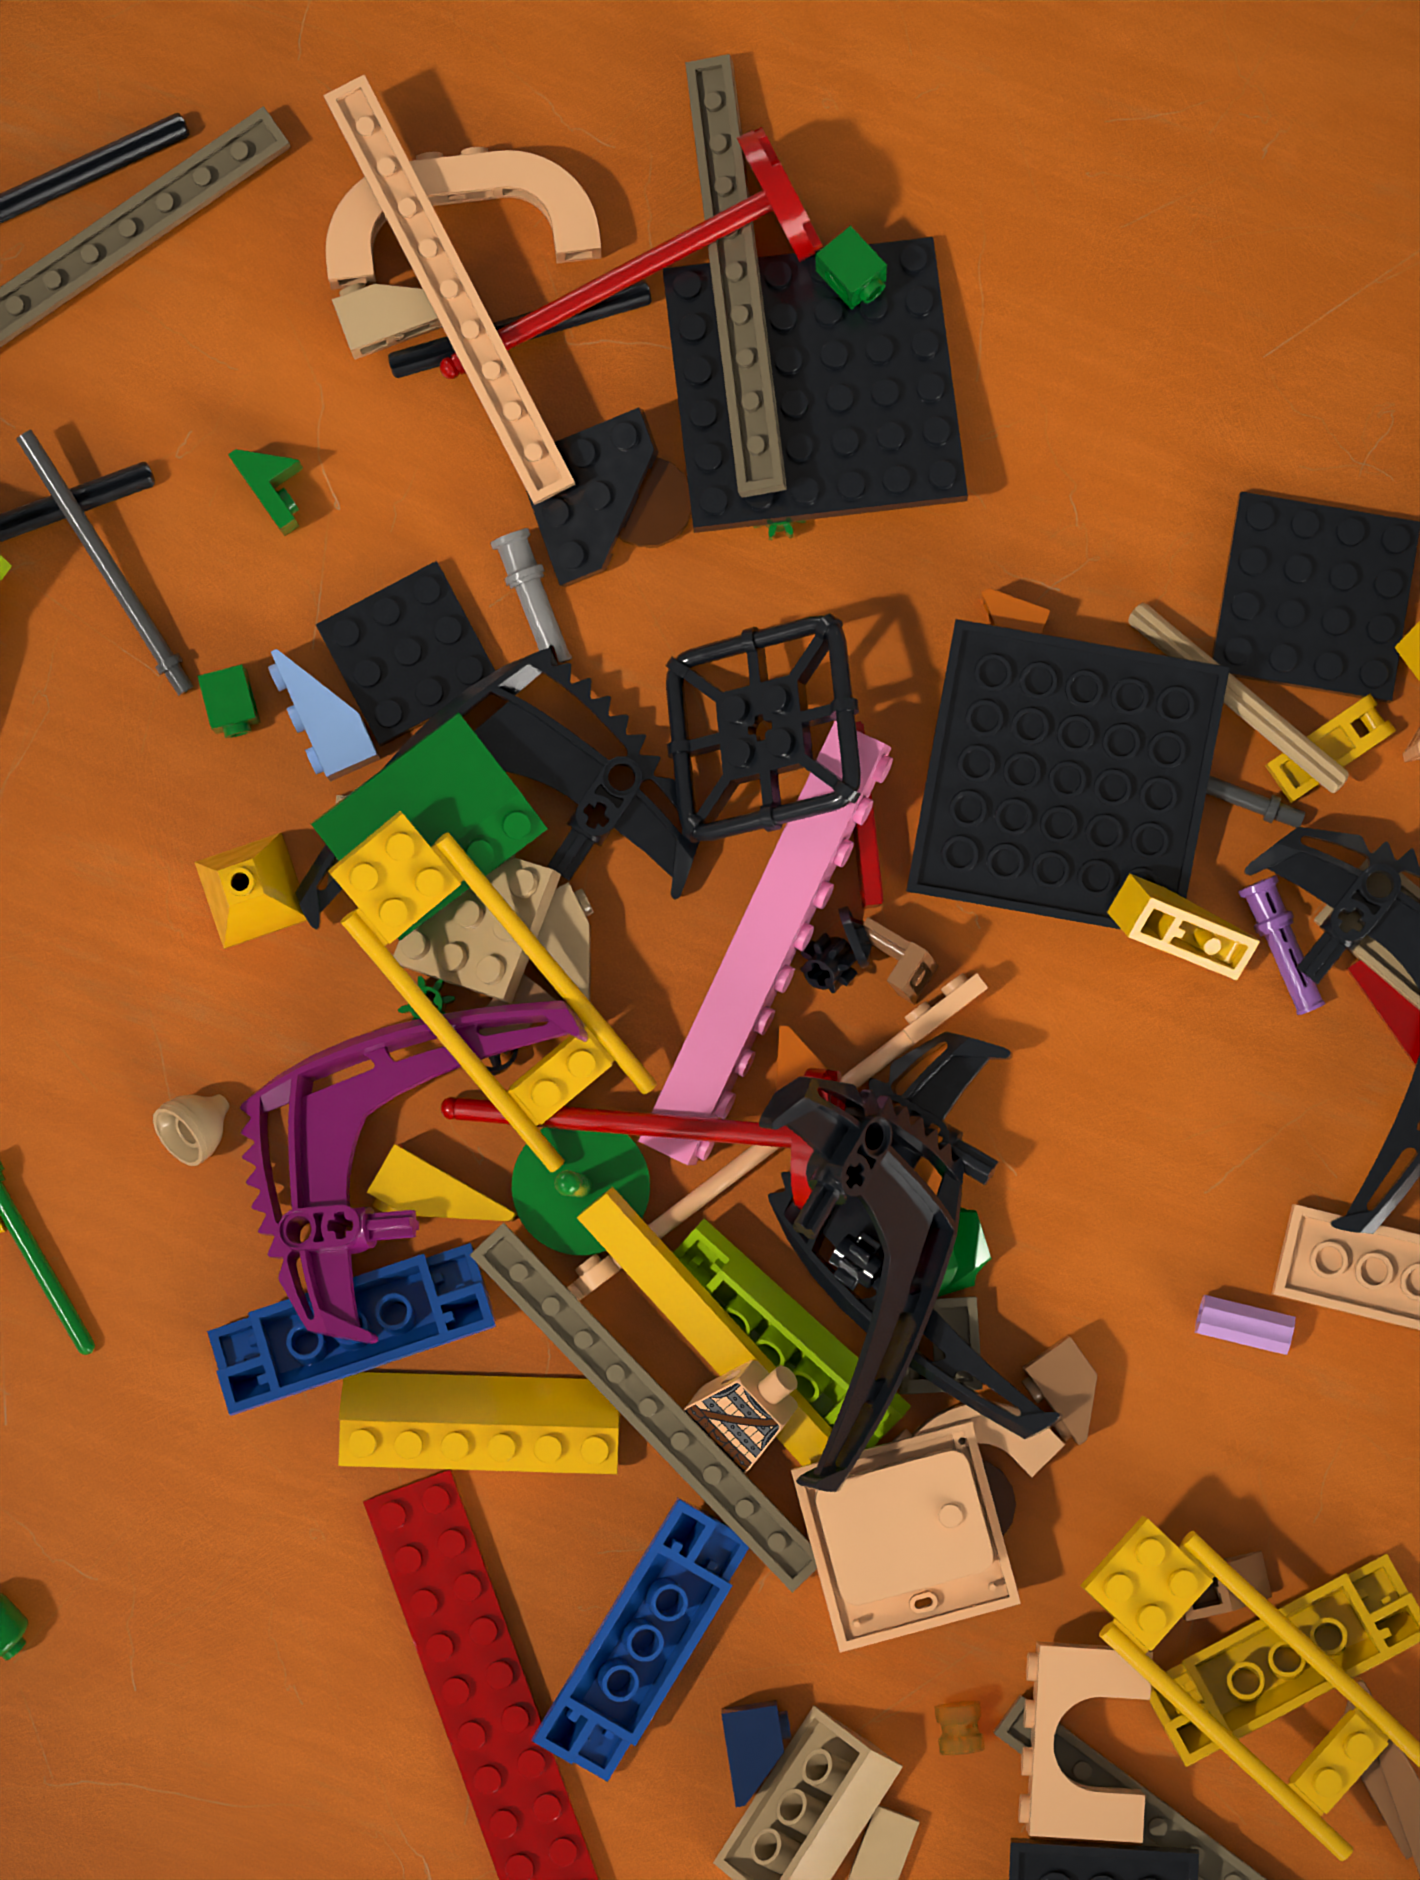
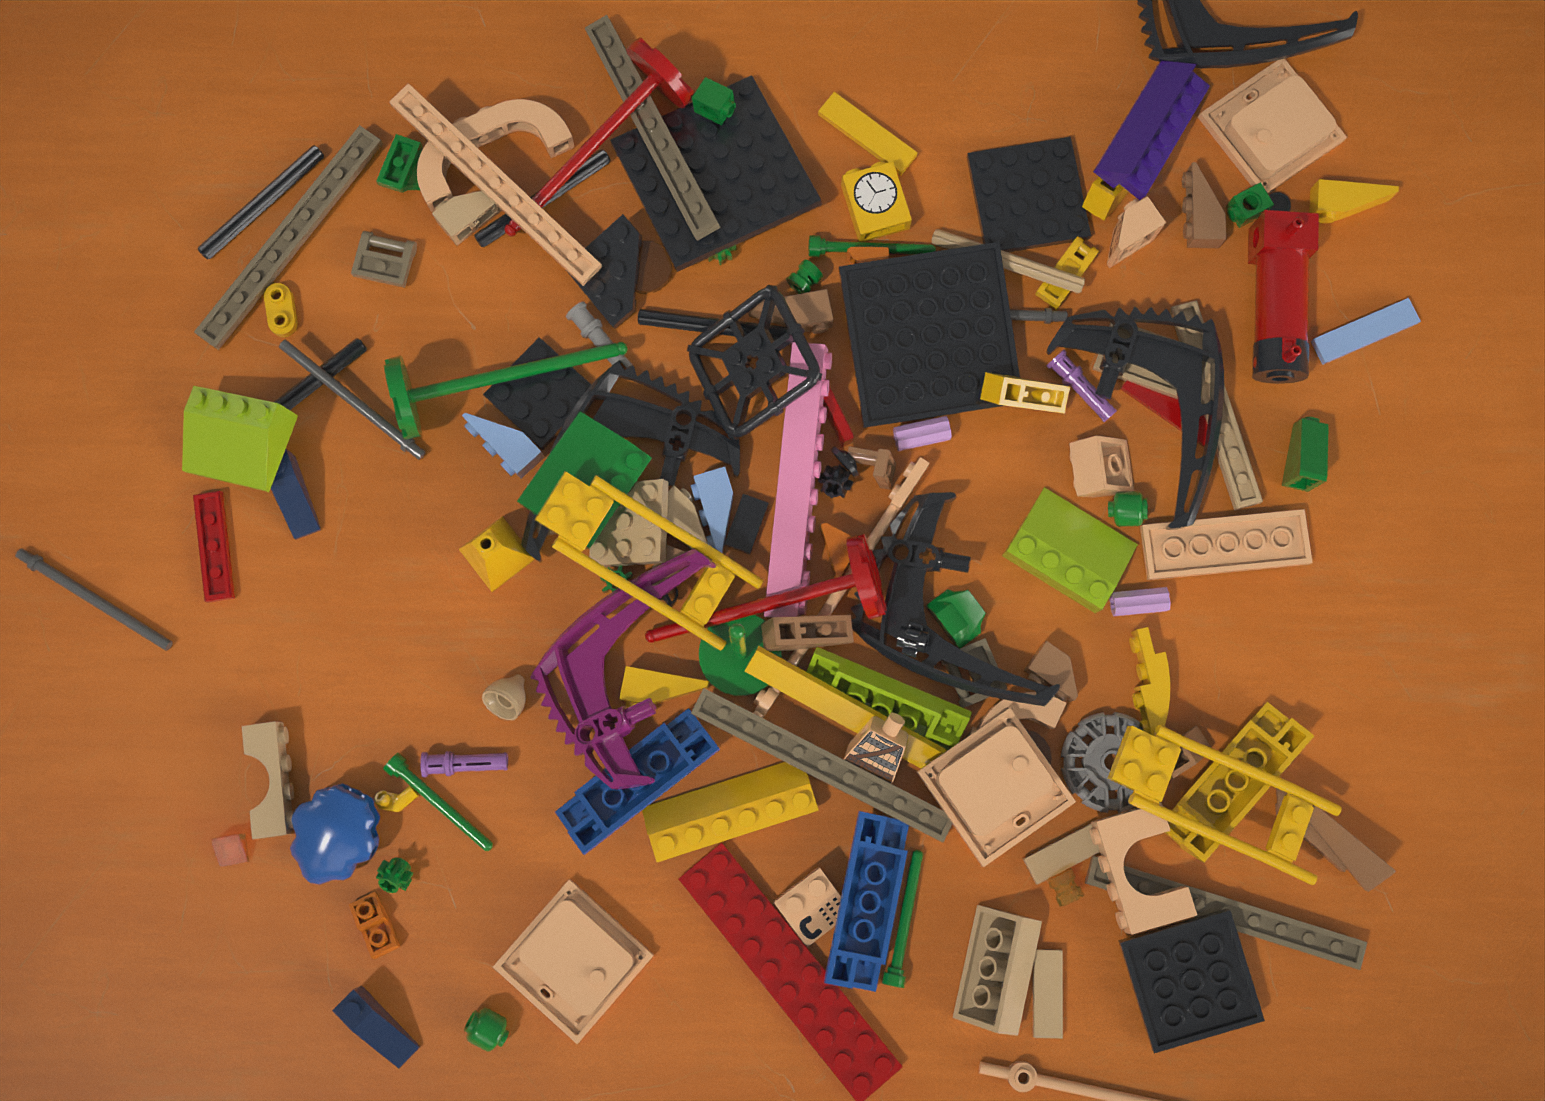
camera: 25 degrees left, 5 degrees down
green brick [198,664,261,738] -> none
green slope [228,449,303,536] -> none
dark blue slope [721,1700,791,1807] -> none
black piece [759,1076,964,1492] -> none
none -> yellow plate [264,283,298,337]
none -> dark tan plate [351,231,417,288]
none -> green slope [376,134,423,193]
none -> green piece [384,342,628,440]
none -> medium lavender pin [421,751,508,777]
none -> light nougat piece [493,879,654,1044]
none -> black axle [637,309,795,344]
none -> light blue slope [690,467,733,553]
none -> black tile [724,494,769,555]
none -> medium nougat slope [748,289,833,334]
none -> medium nougat slope [761,615,854,651]
none -> light nougat slope [774,866,841,947]
none -> green wheel [786,259,823,294]
none -> green piece [808,235,936,257]
none -> yellow tile [818,92,918,175]
none -> yellow brick [841,161,912,242]
none -> green piece [882,850,923,988]
none -> lavender axle [893,416,952,451]
none -> lime slope [1002,487,1138,614]
none -> tan tile [1023,823,1100,885]
none -> light grey plate [1061,712,1144,813]
none -> light nougat slope [1069,436,1134,498]
none -> green head [1108,491,1148,526]
none -> yellow slope [1129,627,1170,736]

